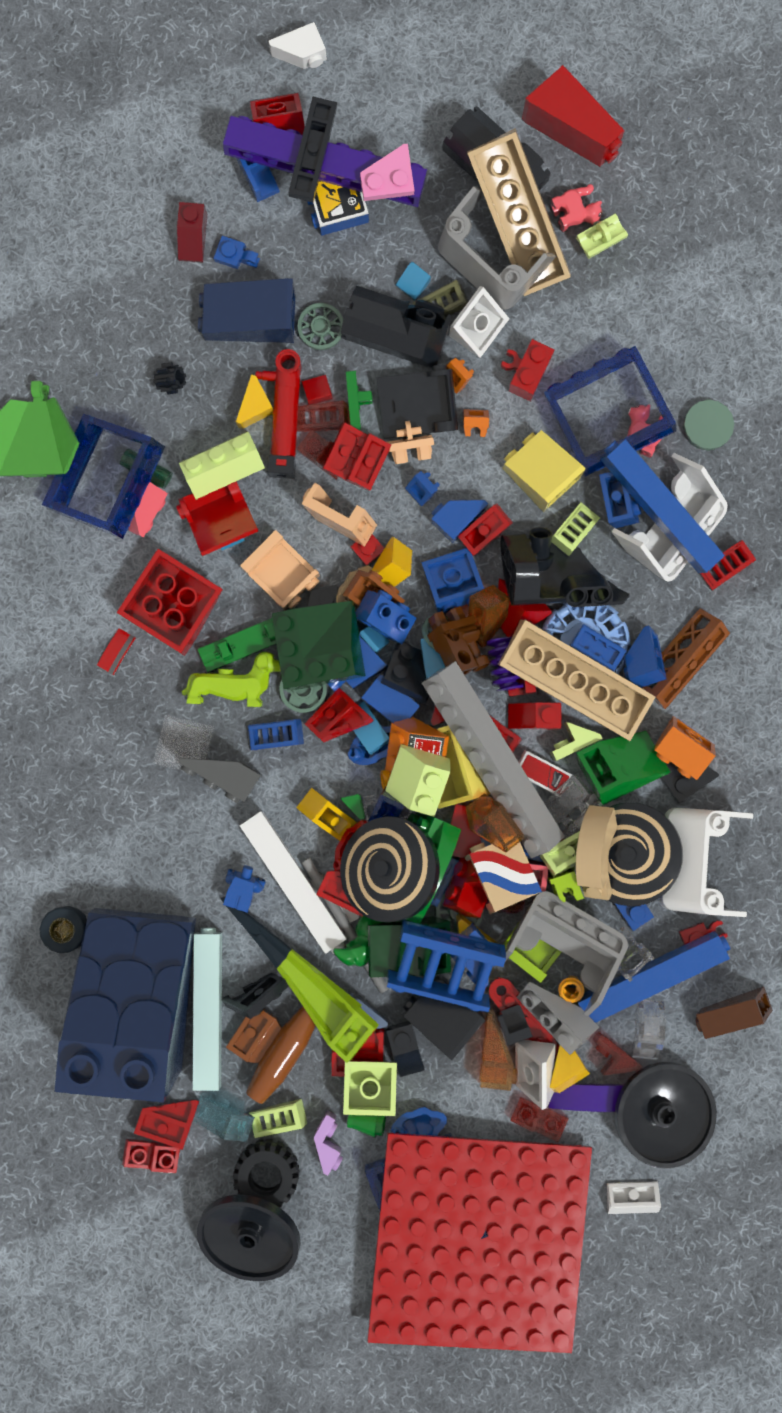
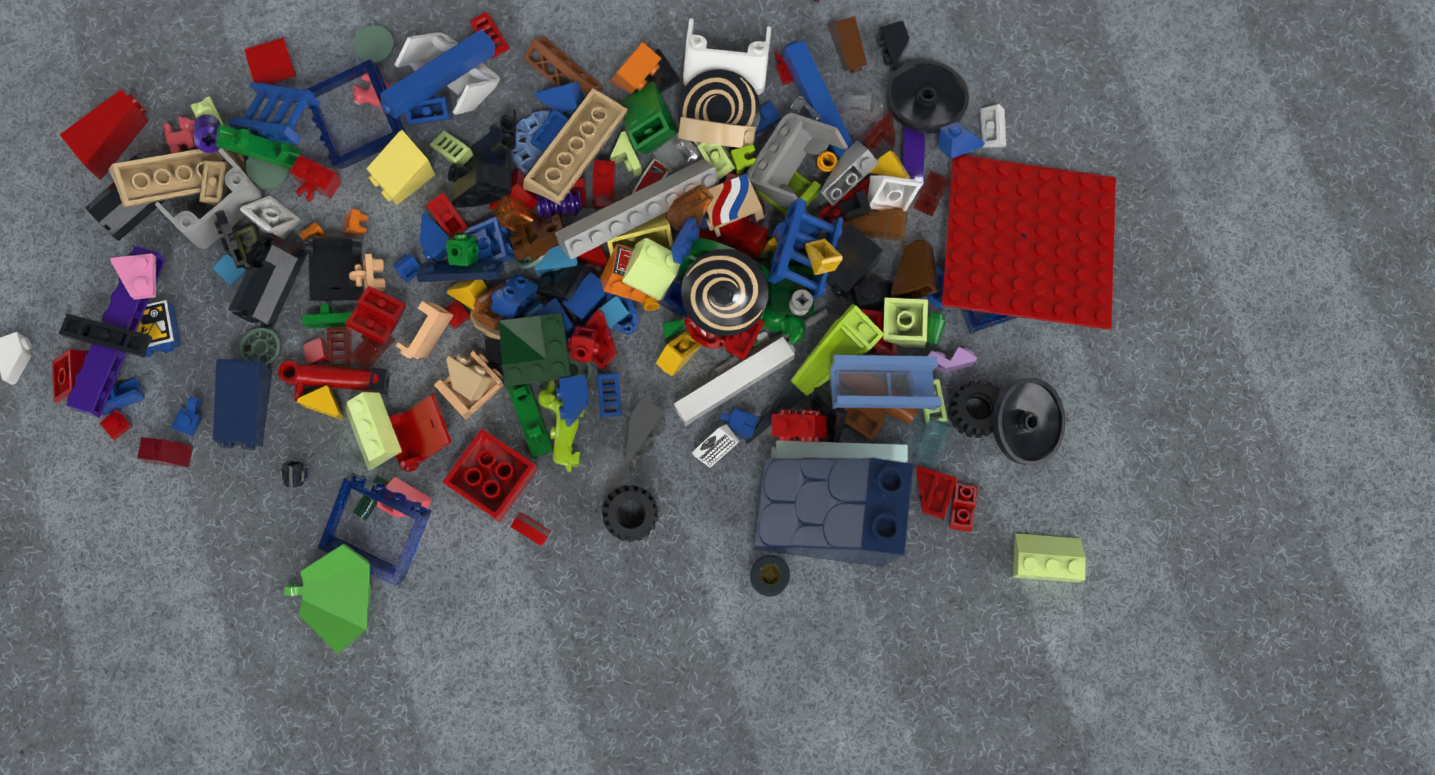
camera: 90 degrees left, 10 degrees down
none -> red plate [99,409,132,440]
none -> dark purple piece [193,114,221,153]
none -> tan slope [199,161,230,205]
none -> black wing [214,210,245,269]
none -> green hinge [216,124,301,170]
none -> blue fence [227,82,320,145]
none -> red slope [244,37,297,85]
none -> sand green tile [245,151,289,190]
none -> dark blue plate [416,260,504,282]
none -> green brick [446,232,478,266]
none -> tan slope [446,354,492,400]
none -> blue slope [556,375,589,427]
none -> red brick [568,326,600,363]
none -> black tyre [602,485,659,542]
none -> blue plate [671,217,699,264]
none -> slope [692,424,740,468]
none -> red brick [771,410,827,442]
none -> light grey wheel [789,289,813,316]
none -> yellow slope [805,239,842,275]
none -> medium blue piece [830,355,942,410]
none -> black slope [876,20,910,71]
none -> reddish brown slope [891,239,939,299]
none -> blue slope [938,122,985,159]
none -> yellowish green slope [1013,533,1086,583]

